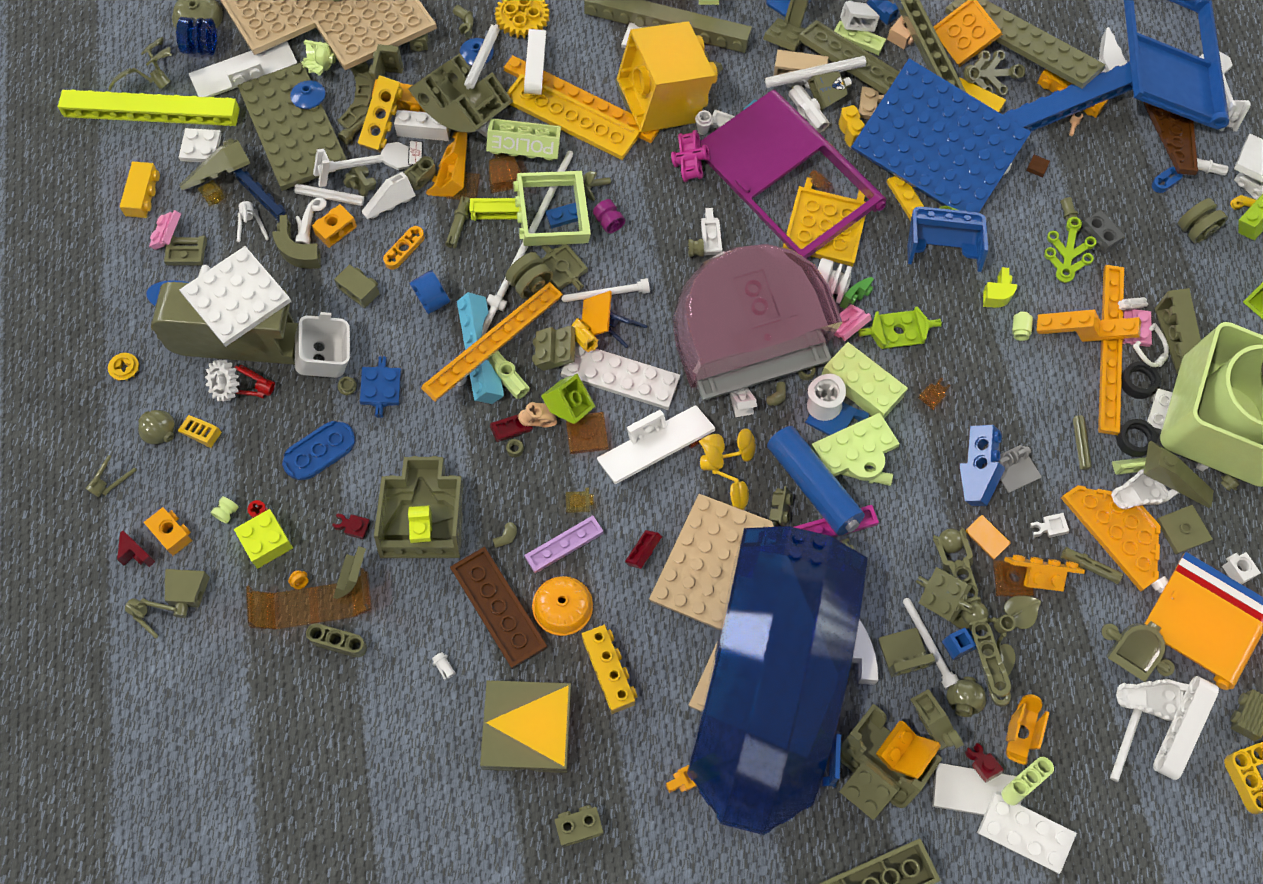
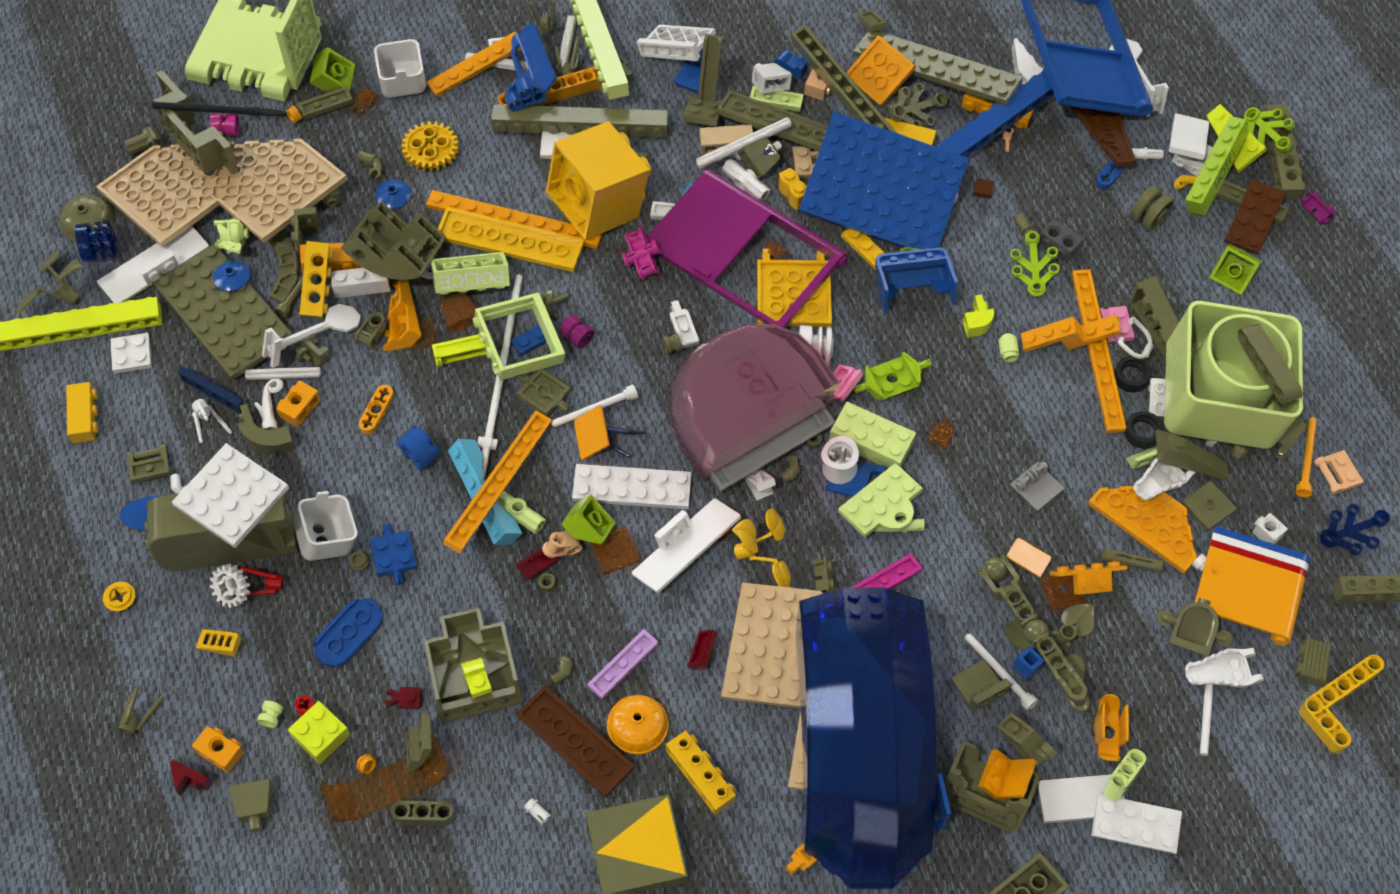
camera: 15 degrees left, 5 degrees down
olive plant [125,598,177,638] -> none
olive plant [138,410,175,444] -> none
bright pink plate [149,210,181,250] -> none
olive wedge [179,138,250,190] -> none
clear yellow bracket [197,180,225,207] -> none
olive brick [334,264,380,309] -> none
white slope [362,172,416,219] -> none
white sticker [408,140,423,165] -> none
olive pin [445,196,470,249] -> none
white axle [464,24,500,90] -> none
olive wheel [505,252,553,299] -> none
white beam [524,29,546,95] -> none
olive plate [532,325,575,371] -> none
clear yellow bracket [566,487,594,513] -> none
yellow piece [571,318,598,352] -> none
white cone [695,110,713,135] -> none
blue piece [767,426,865,536] -> none
olive plate [839,759,900,820] -> none
bright green slope [840,277,874,309] -> none
white slope [850,617,878,685] -> none
olive plate [916,567,975,623] -> none
olive plant [946,677,987,717] -> none
brick [960,425,1005,506] -> none
dark red plate [965,743,1004,783] -> none
white plate [1030,513,1069,538] -> none
olive axle [1073,415,1092,470] -> none
white axle [1118,297,1148,310] -> none
white beam [1153,676,1219,780] -> none

